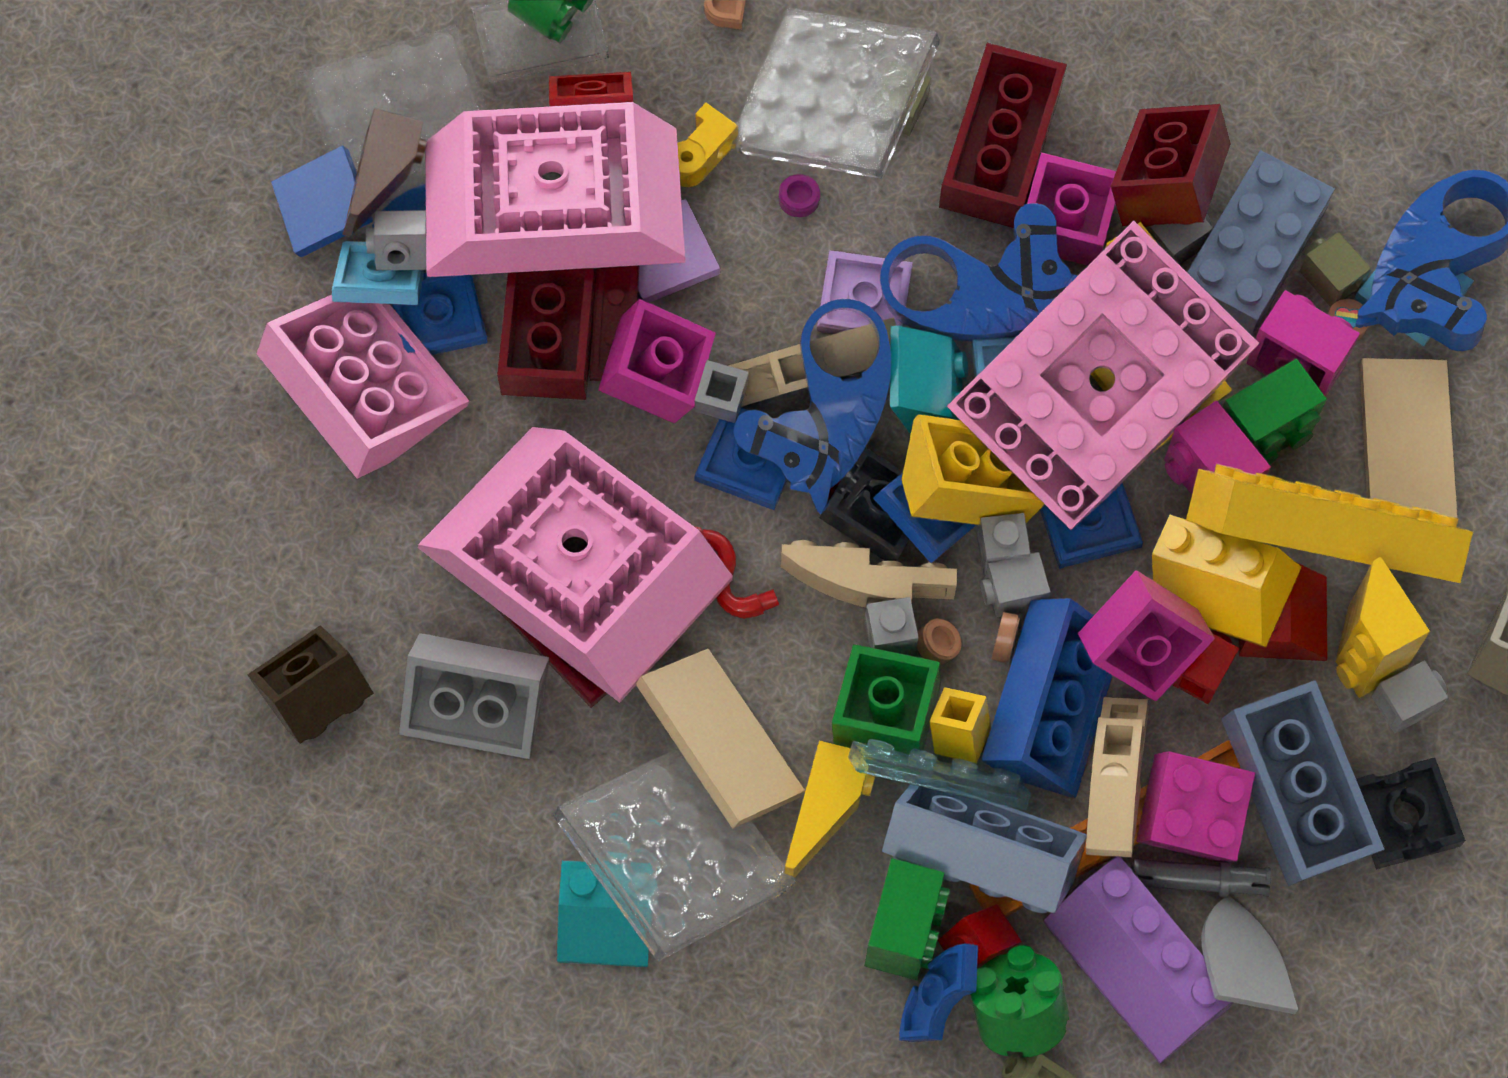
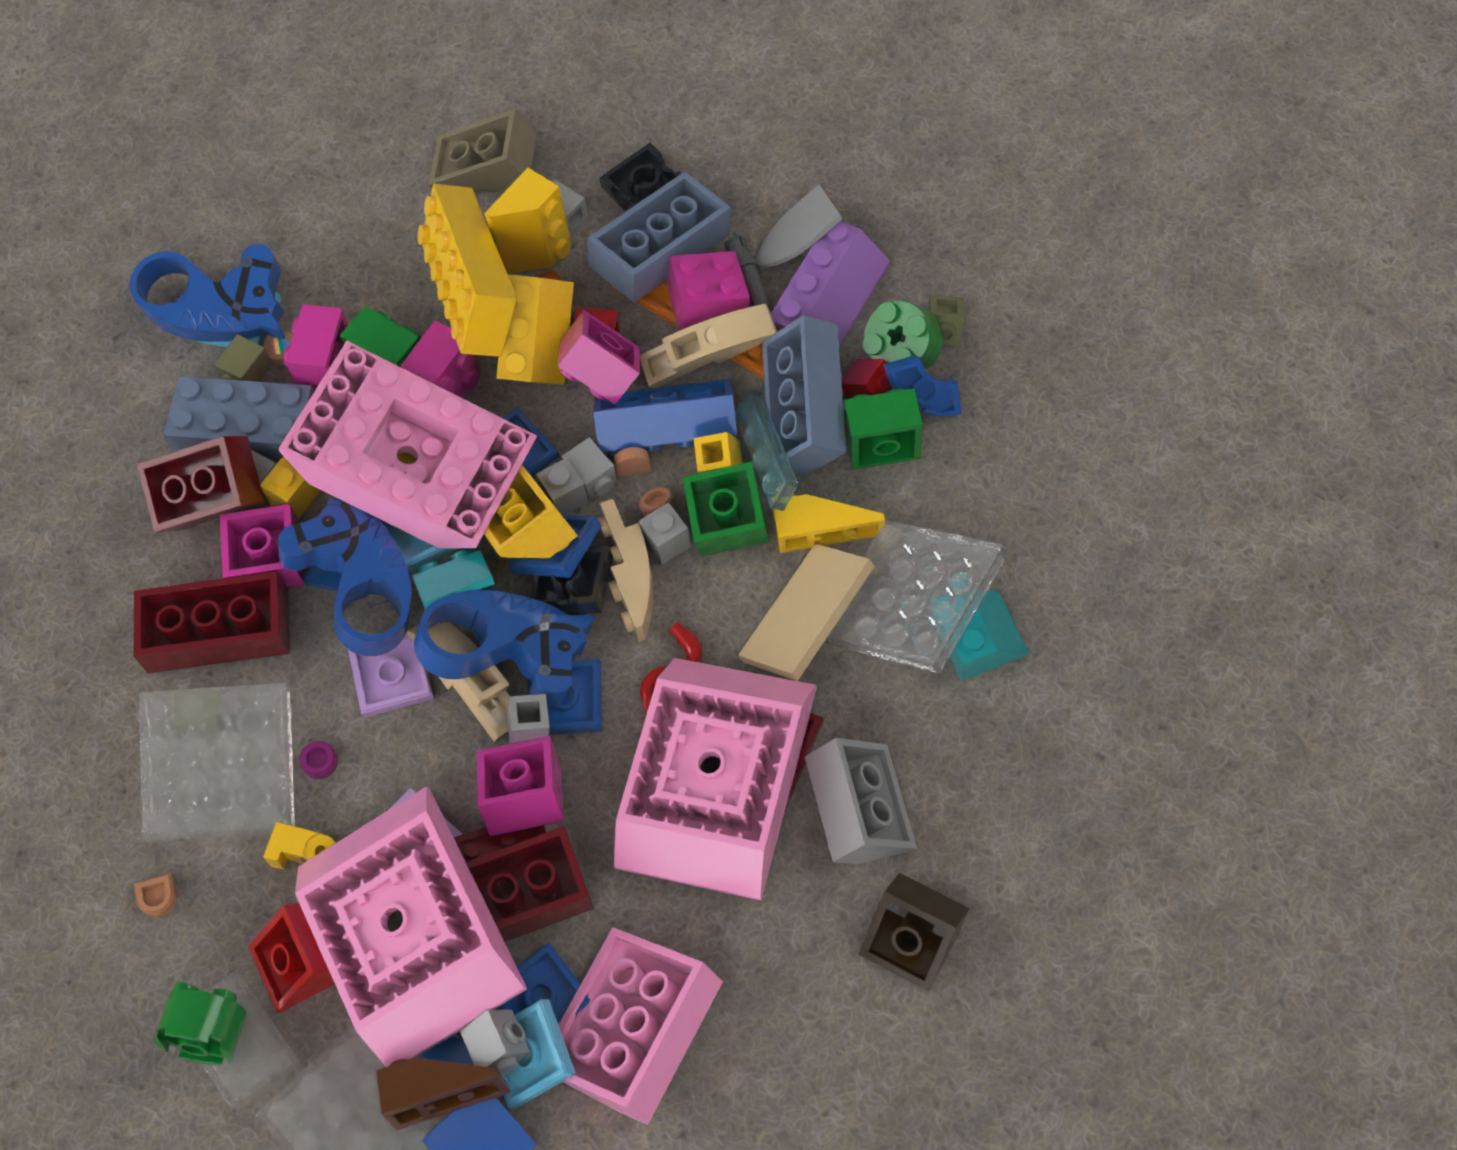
camera: 105 degrees left, 5 degrees down
tan tile [1359,358,1458,518] -> none

